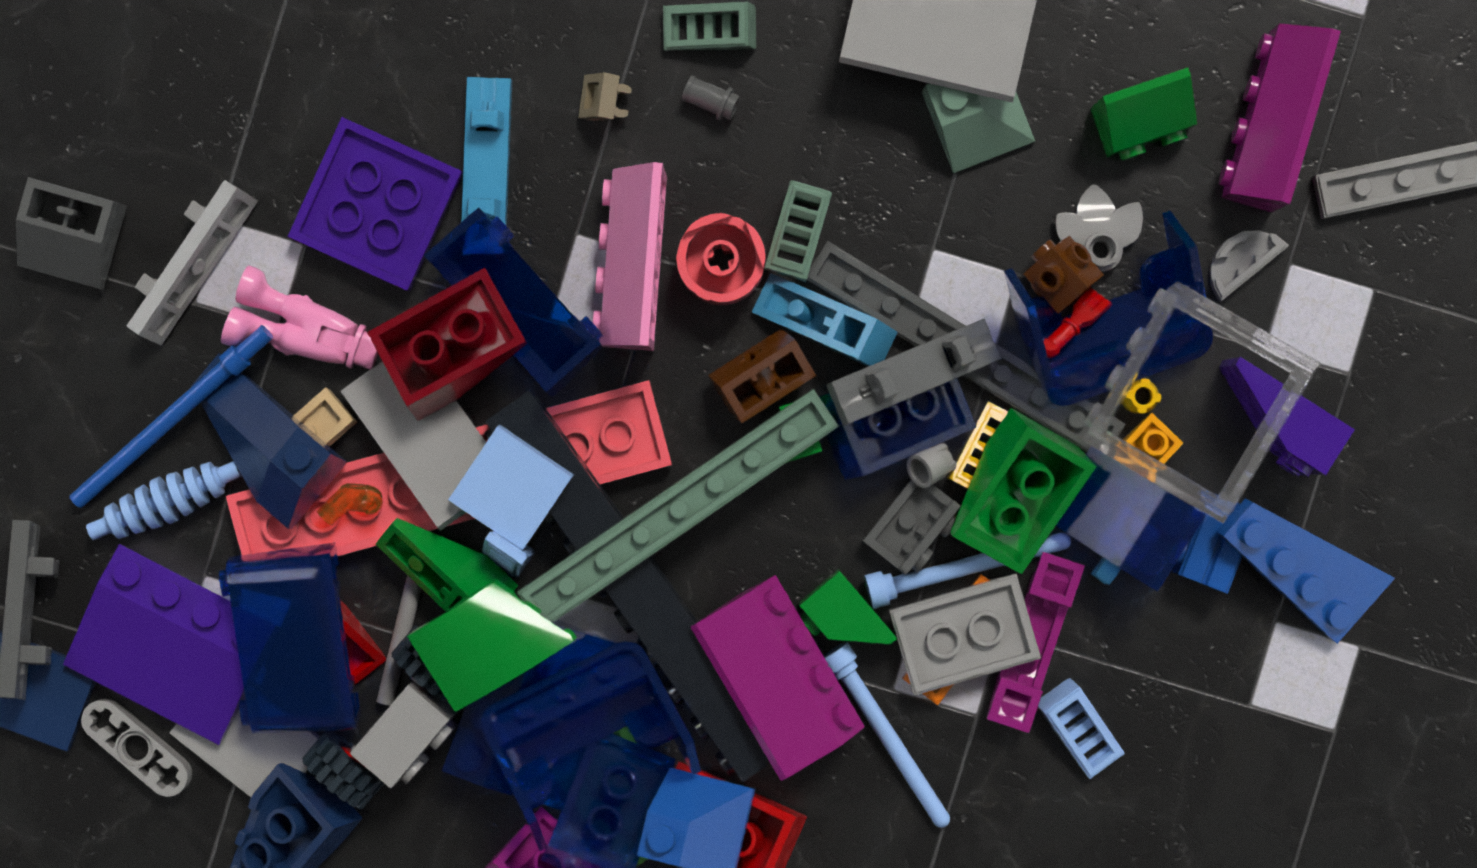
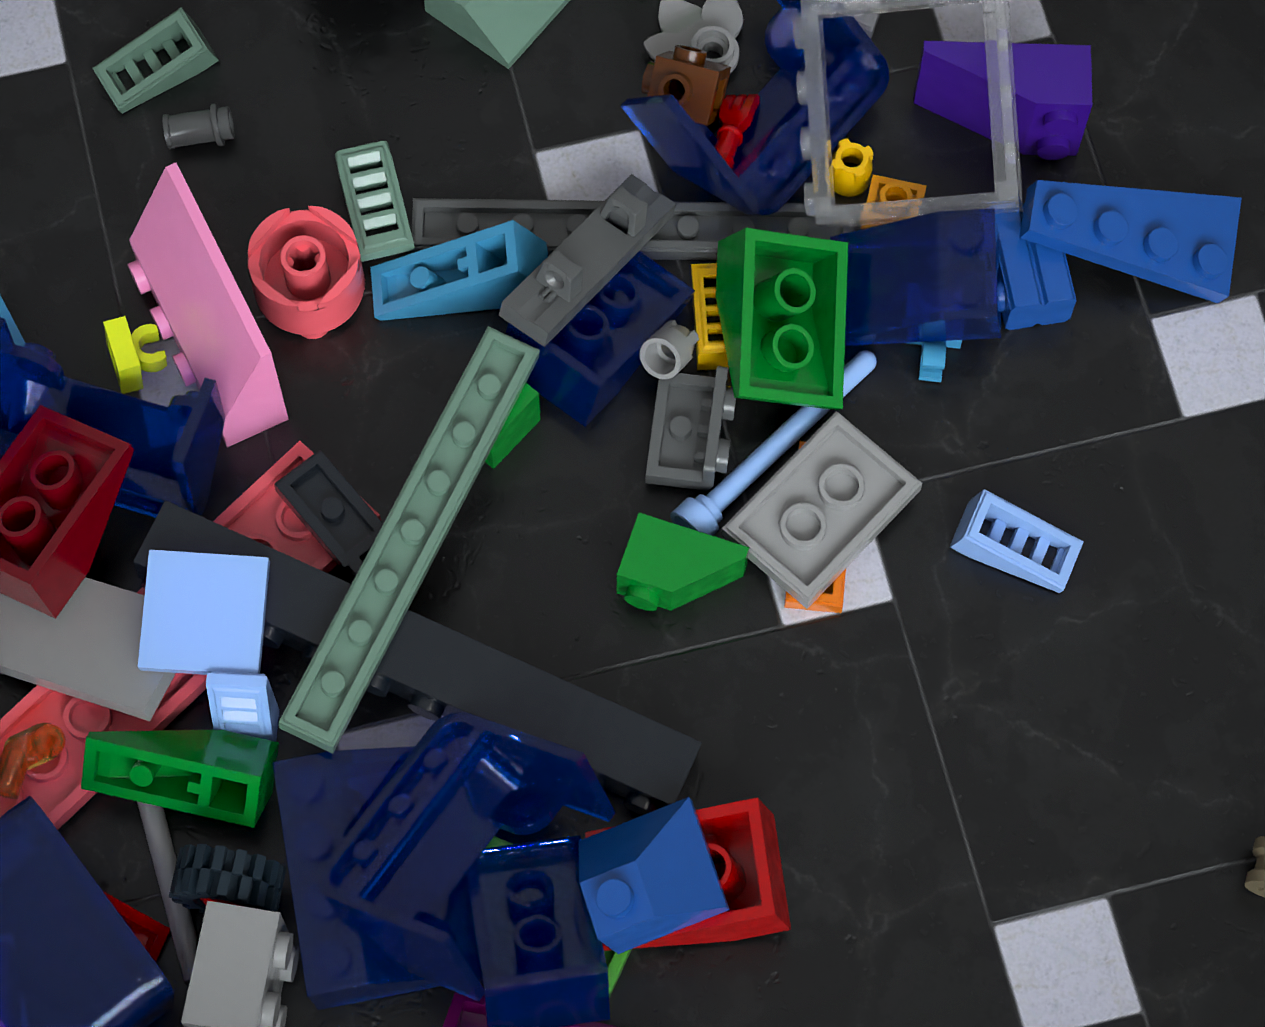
camera: 30 degrees left, 20 degrees down
green slope [407,580,577,712] -> none
dark tan tile [578,72,632,121] -> none
magenta slope [691,575,865,781] -> none
reddish brown brick [708,329,816,423] -> none
light blue piece [823,641,950,828] -> none
magenta slope [986,552,1085,733] -> none
none -> neon yellow tile [103,316,167,394]
none -> black hinge [274,450,383,579]

